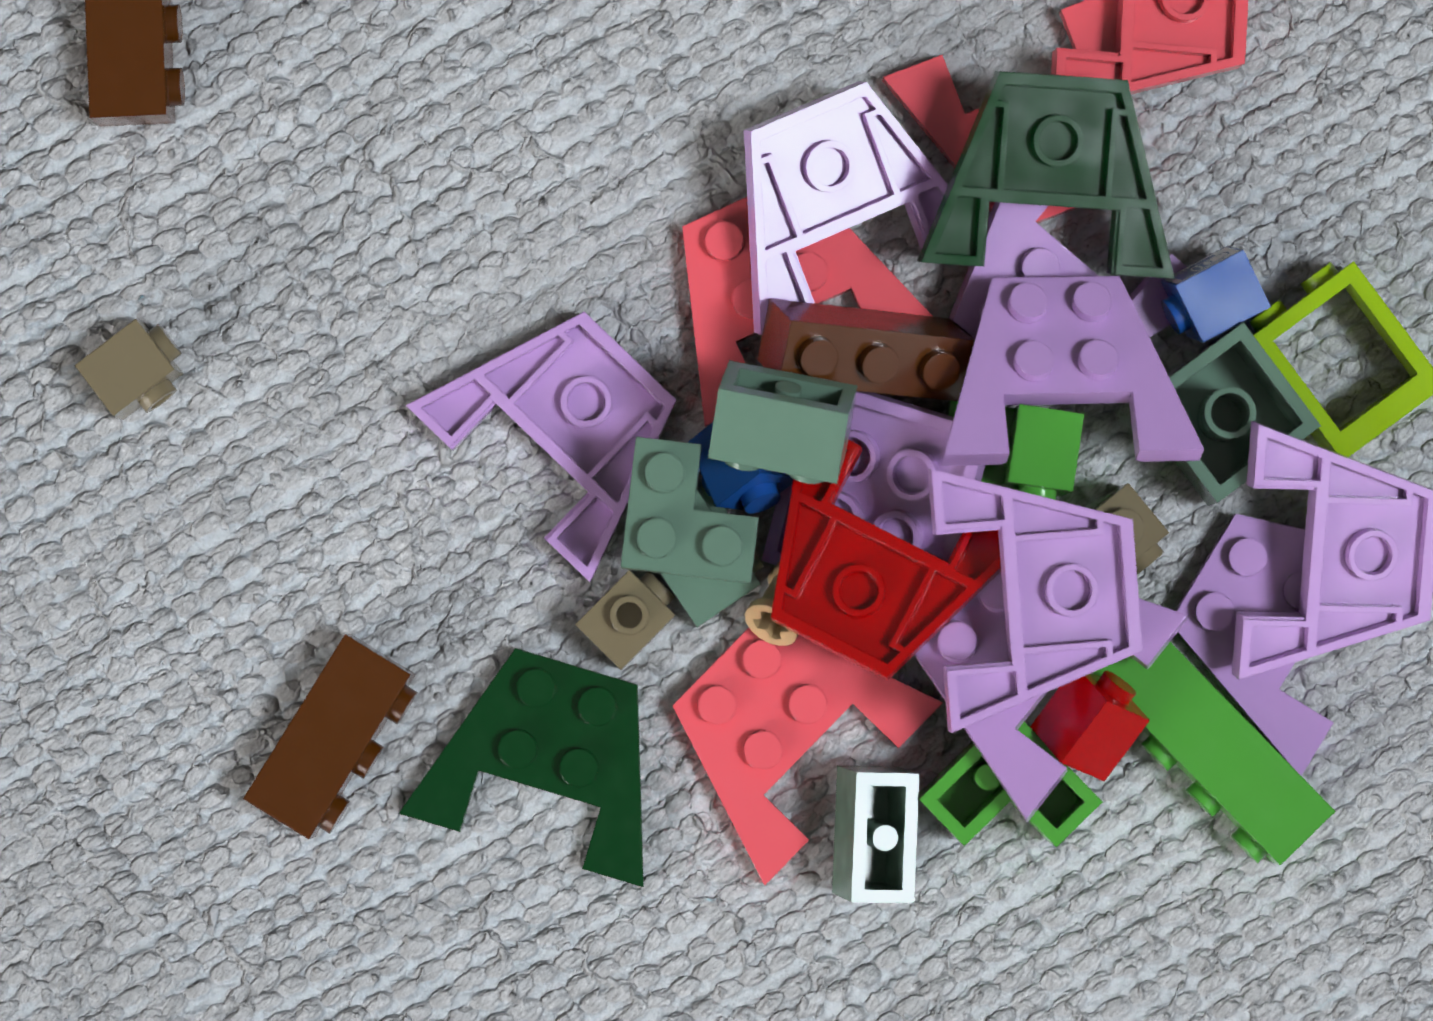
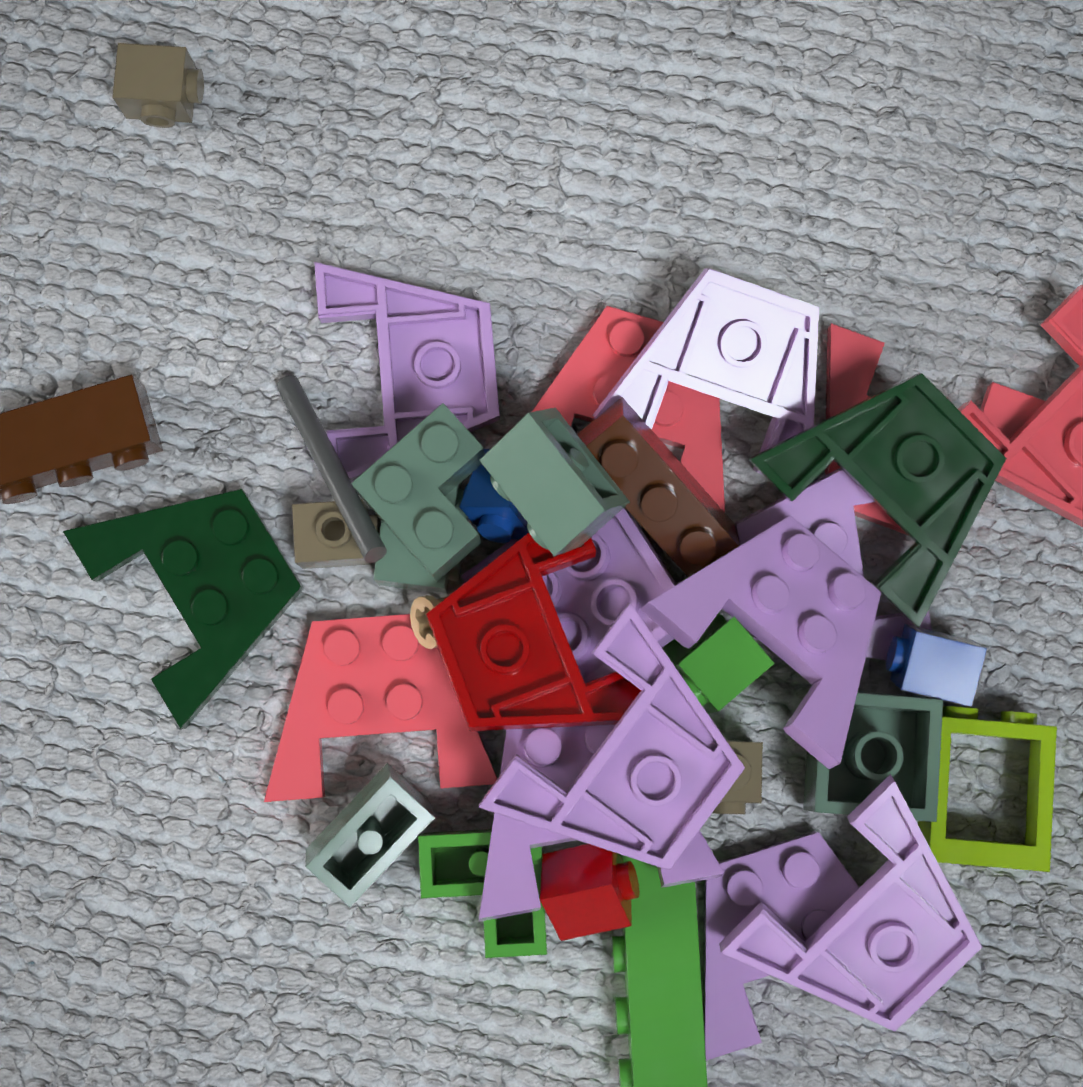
camera: 35 degrees right, 5 degrees down
none -> dark grey bar [277,375,387,563]

